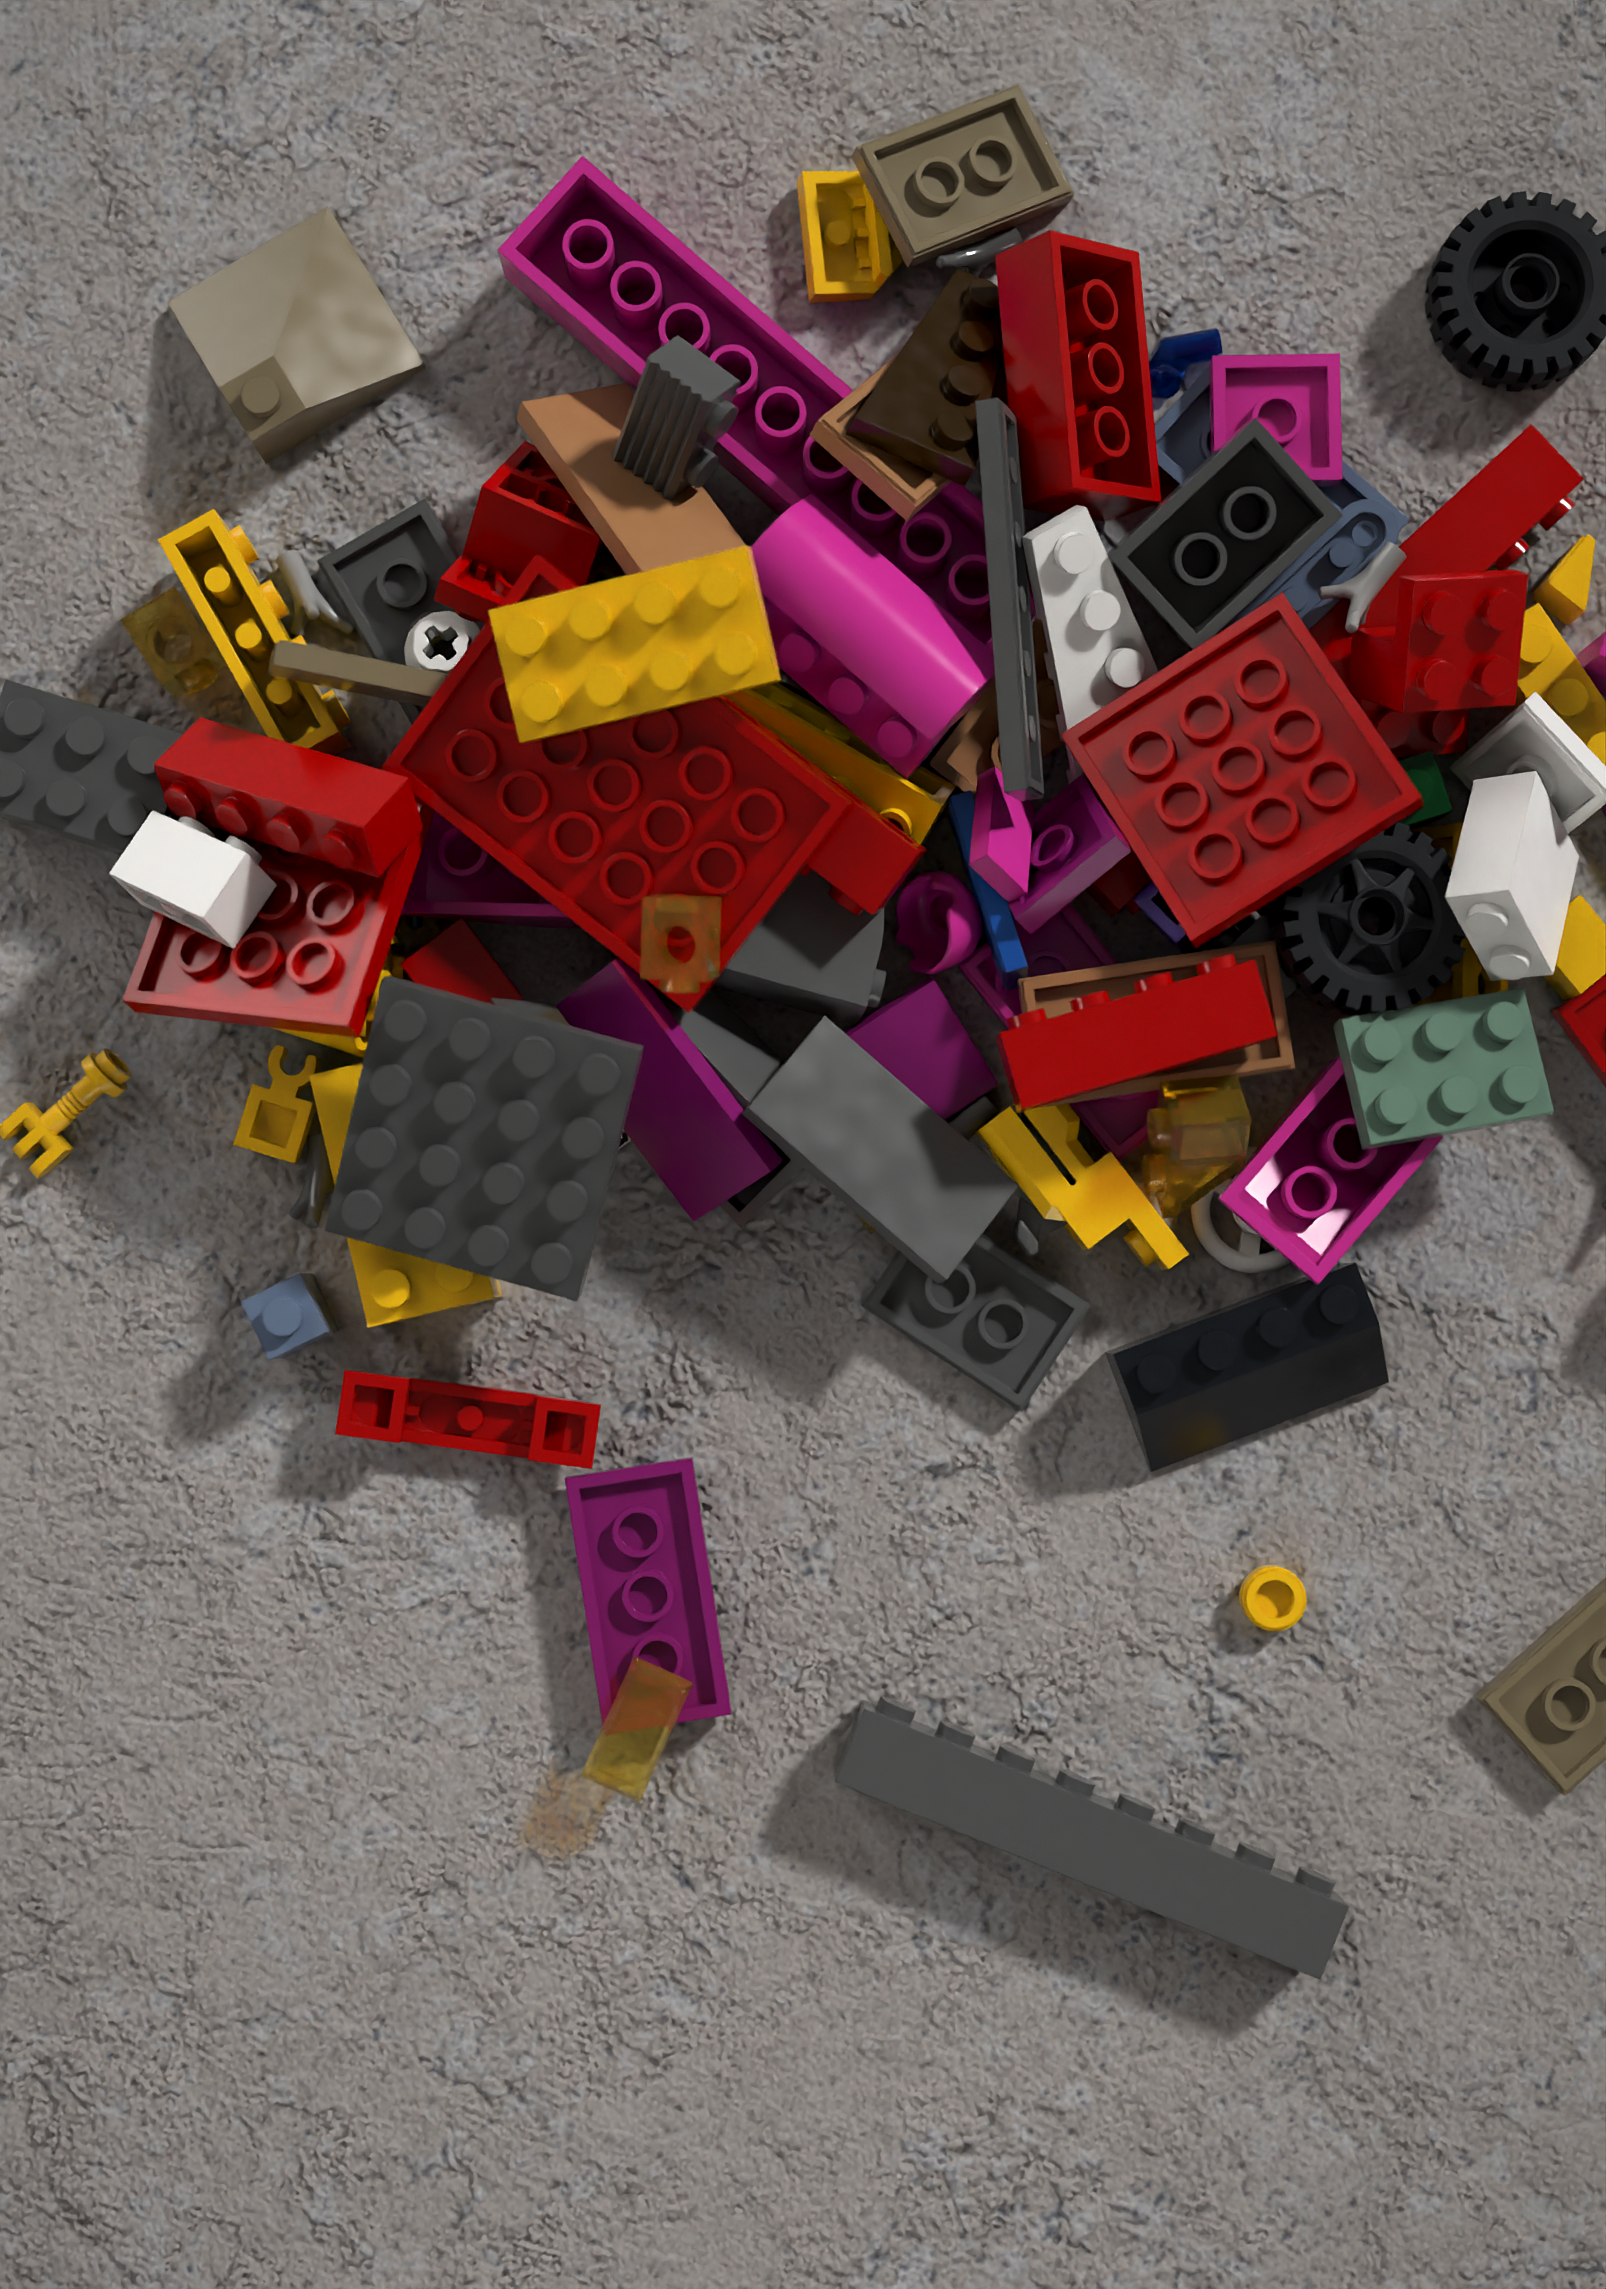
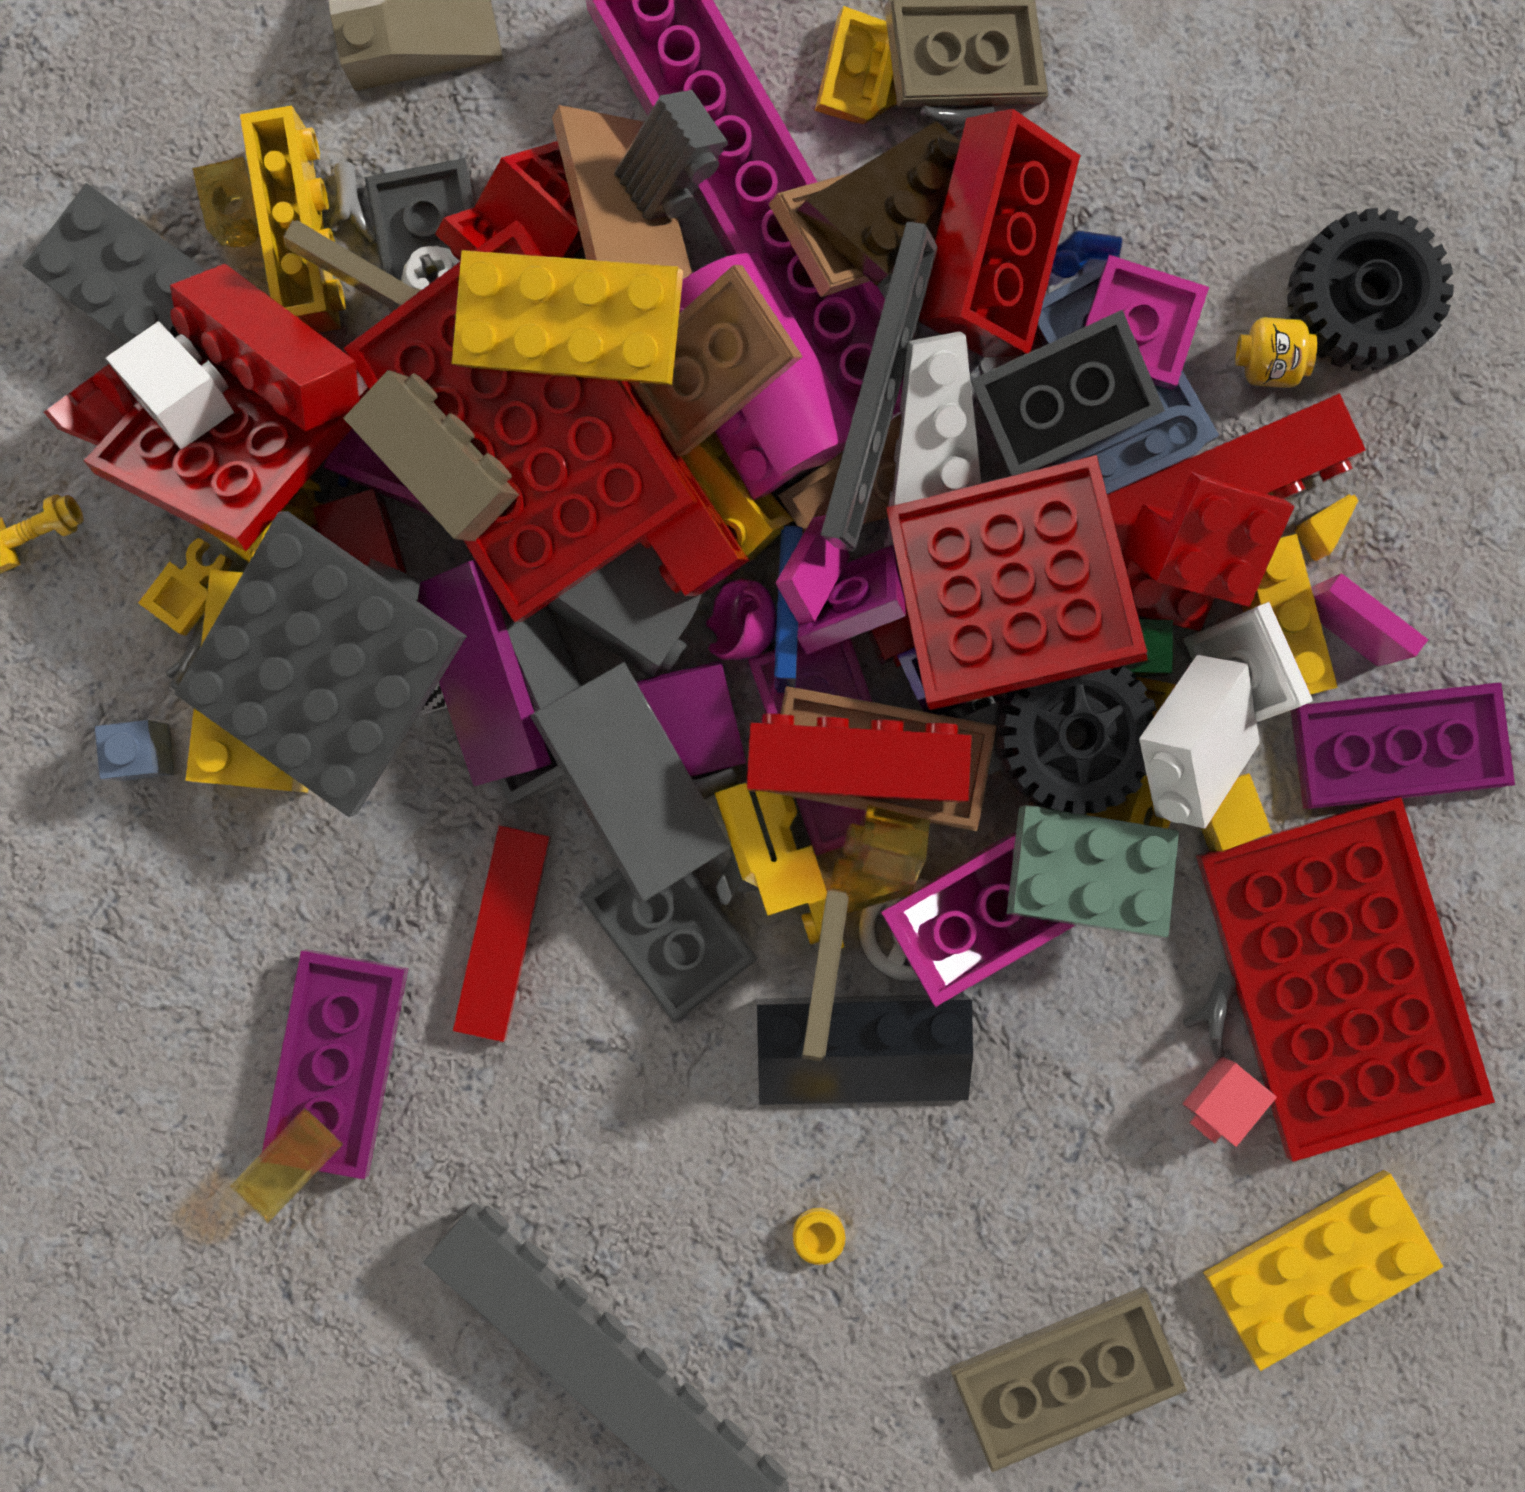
camera: 20 degrees right, 0 degrees up
red slope [335,1370,601,1469] -> none
clear yellow brick [640,894,721,993] -> none
light grey bar [1318,541,1407,633] -> none
none -> red brick [43,364,138,445]
none -> dark tan brick [344,370,519,541]
none -> red tile [452,825,552,1042]
none -> medium nougat tile [629,265,803,456]
none -> dark tan tile [802,890,849,1061]
none -> yellow head [1235,317,1317,388]

